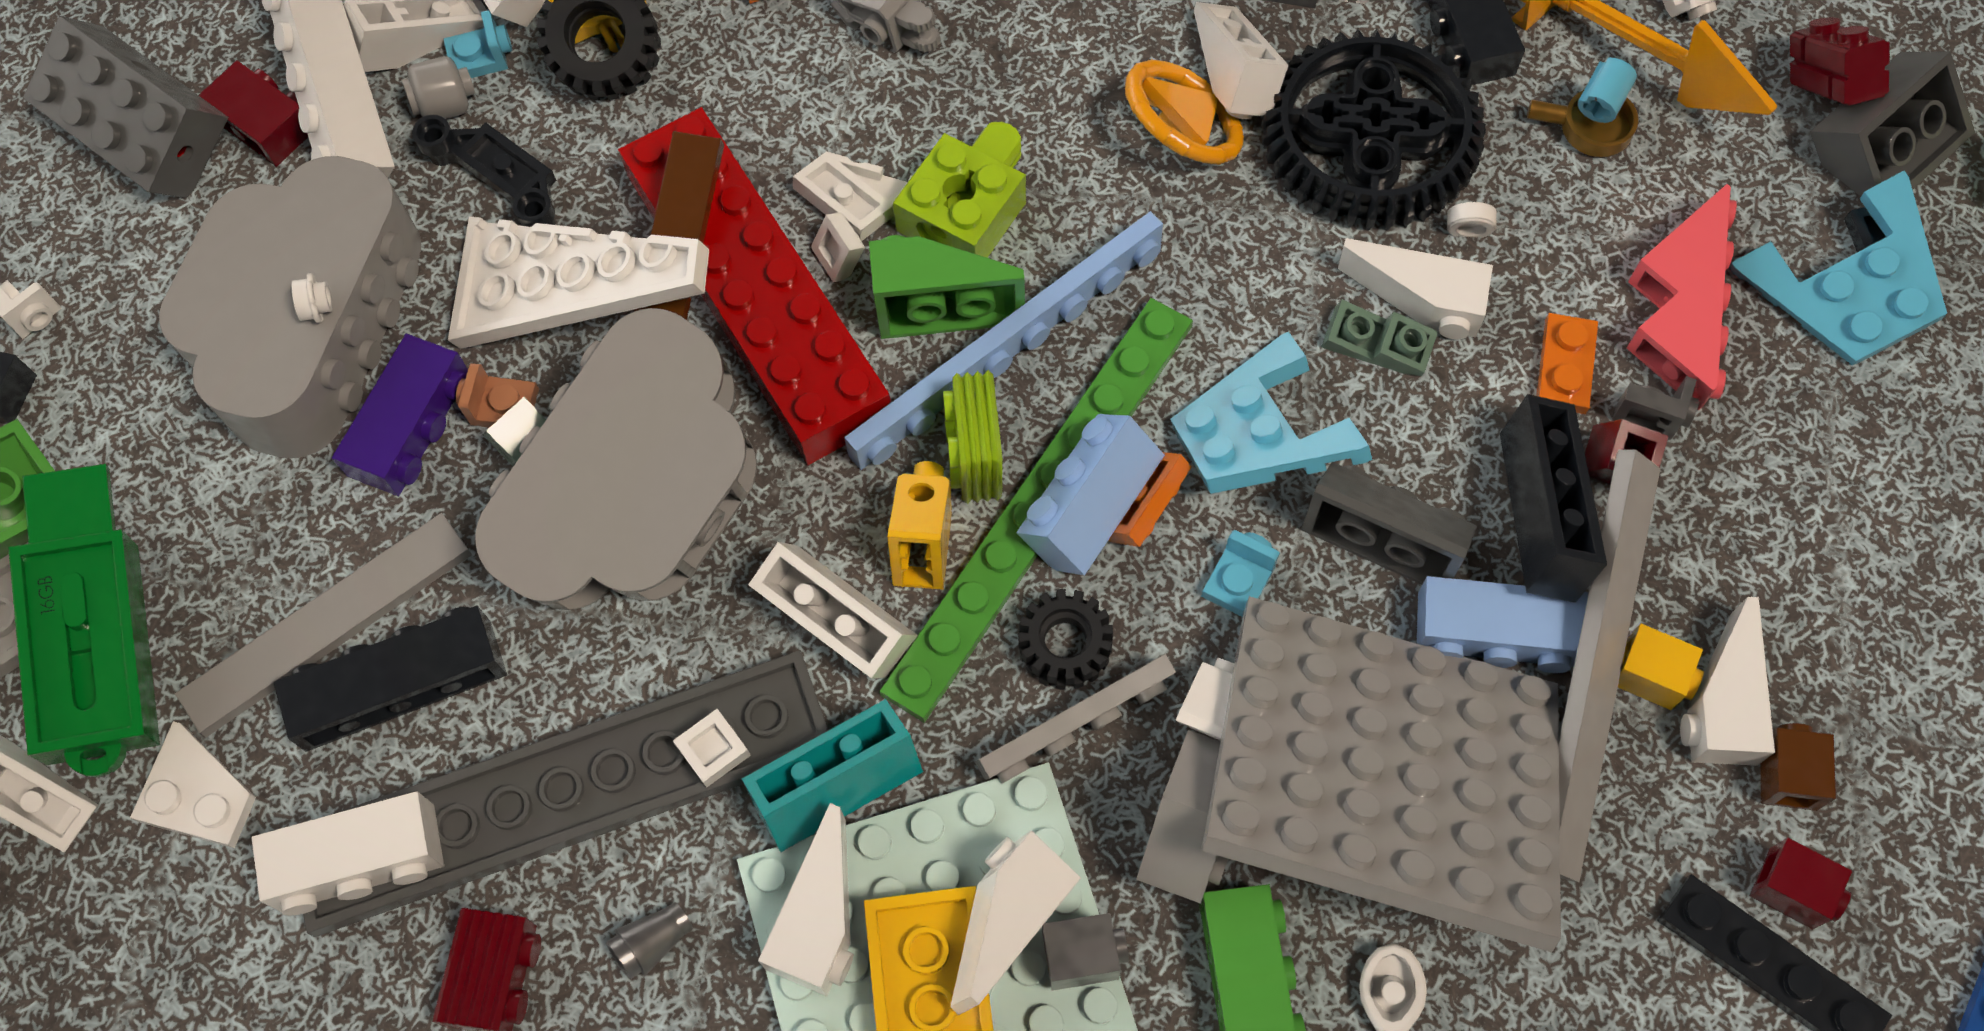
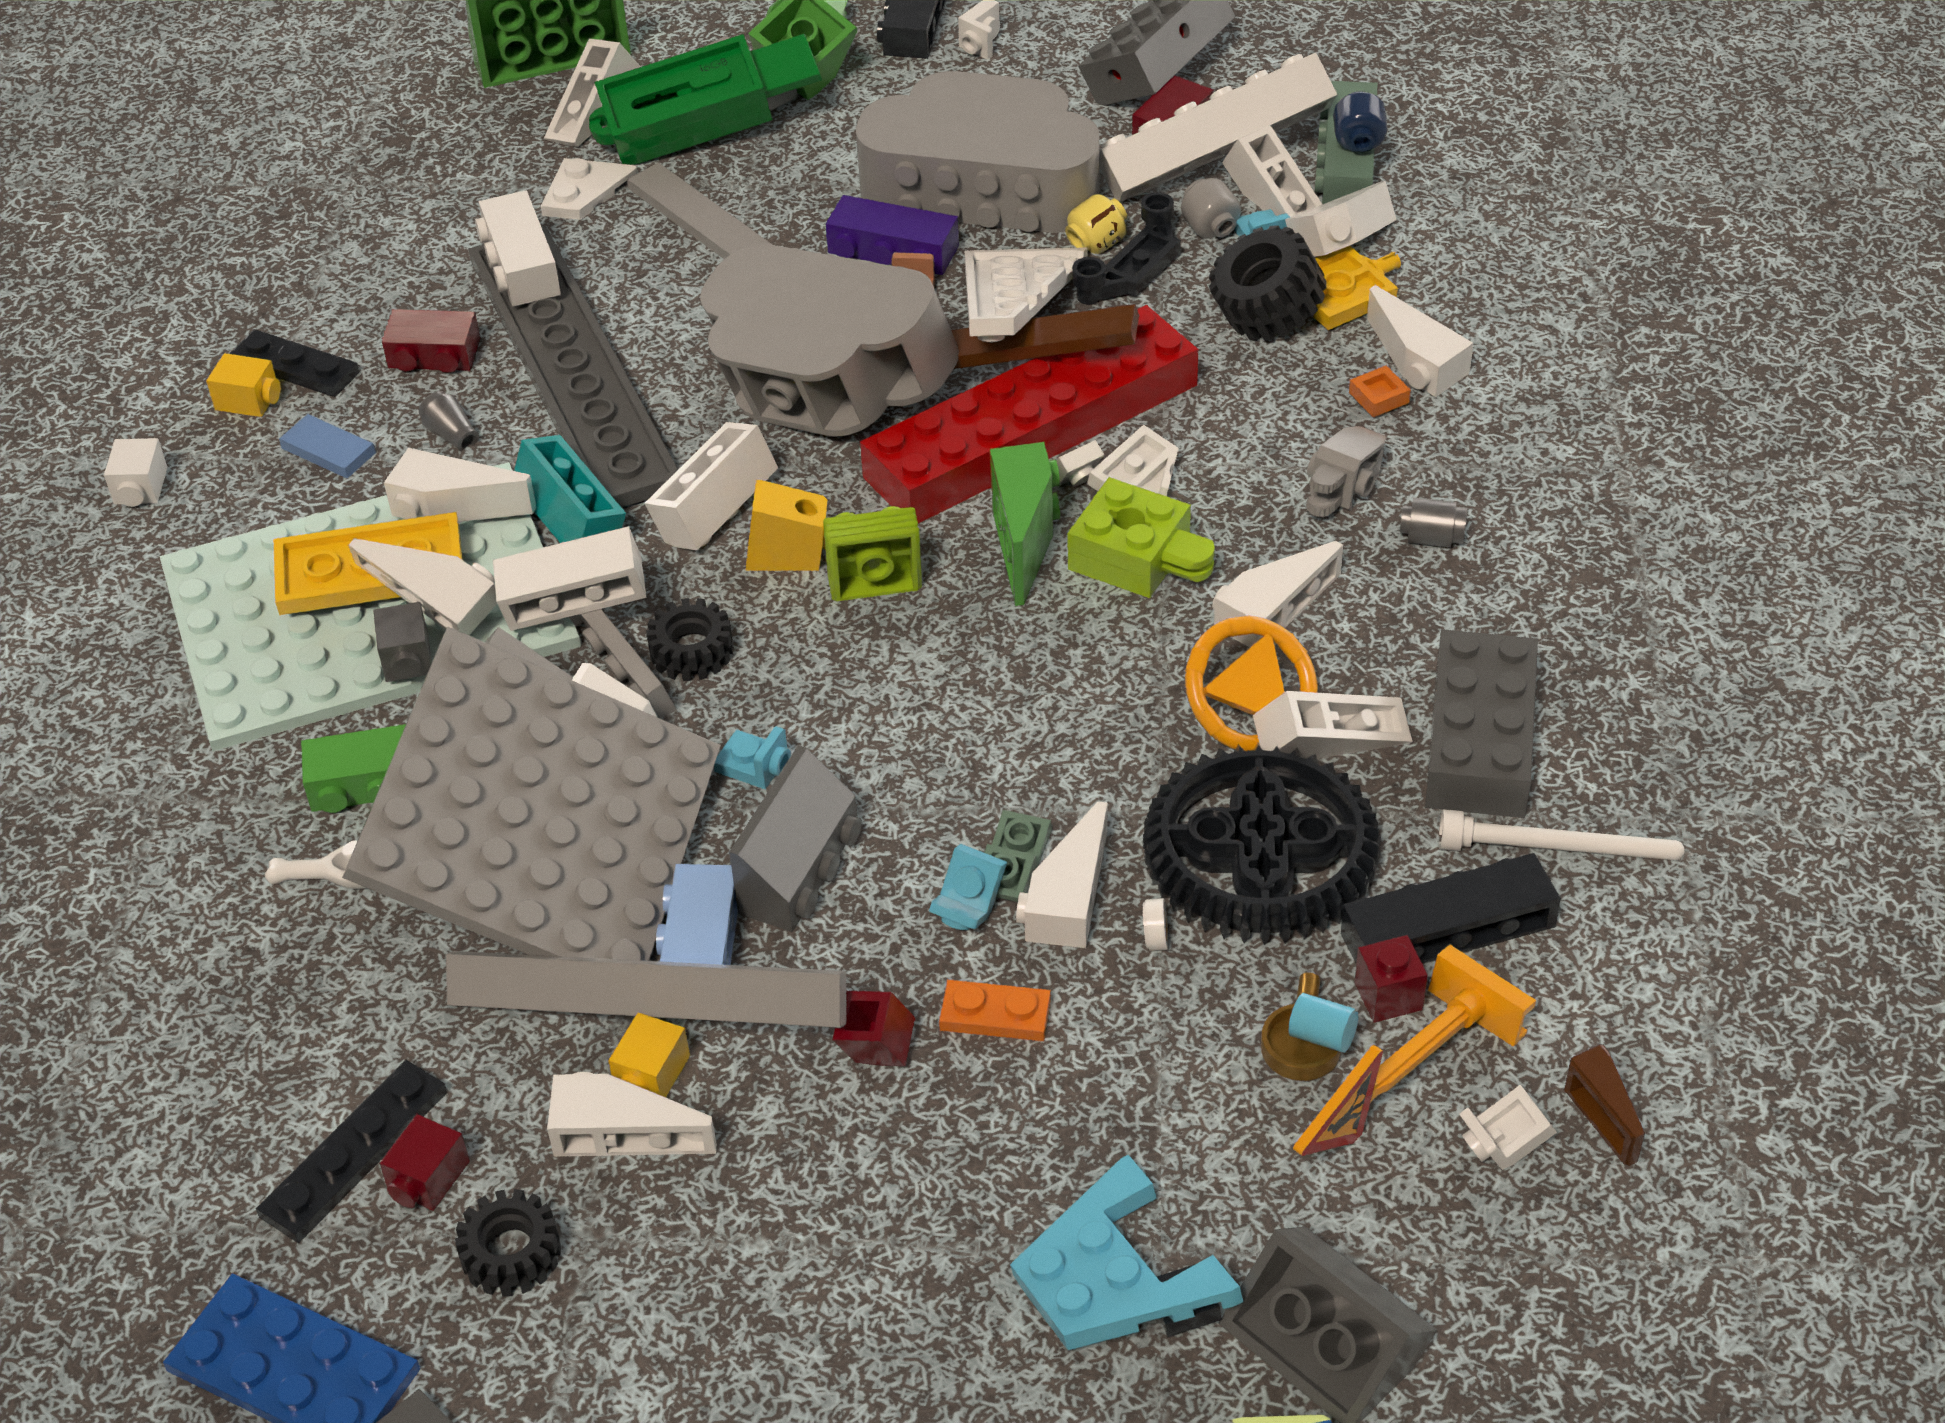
camera: 85 degrees right, 20 degrees down
black brick [273,605,507,752] -> none
white plate [292,273,332,323] -> none
white tile [673,709,751,788] -> none
light blue plate [844,211,1163,470] -> none
bright green plate [880,298,1193,723] -> none
light blue brick [1016,414,1165,576] -> none
orange plate [1108,452,1192,547] -> none
medium azure wing [1170,331,1372,494] -> none
black brick [1500,394,1607,603] -> none
flat silver bracket [1612,376,1699,440] -> none
coral slope [1626,184,1737,410] -> none
reddish brown brick [1760,723,1836,811] -> none
dark red brick [1790,17,1890,106] -> none
none -> black tyre [455,1189,561,1297]
none -> white brick [493,526,647,631]
none -> medium azure bracket [929,844,1007,930]
none -> light yellow head [1065,194,1127,254]
none -> white slope [1212,541,1343,647]
none -> dark red brick [1354,935,1428,1023]

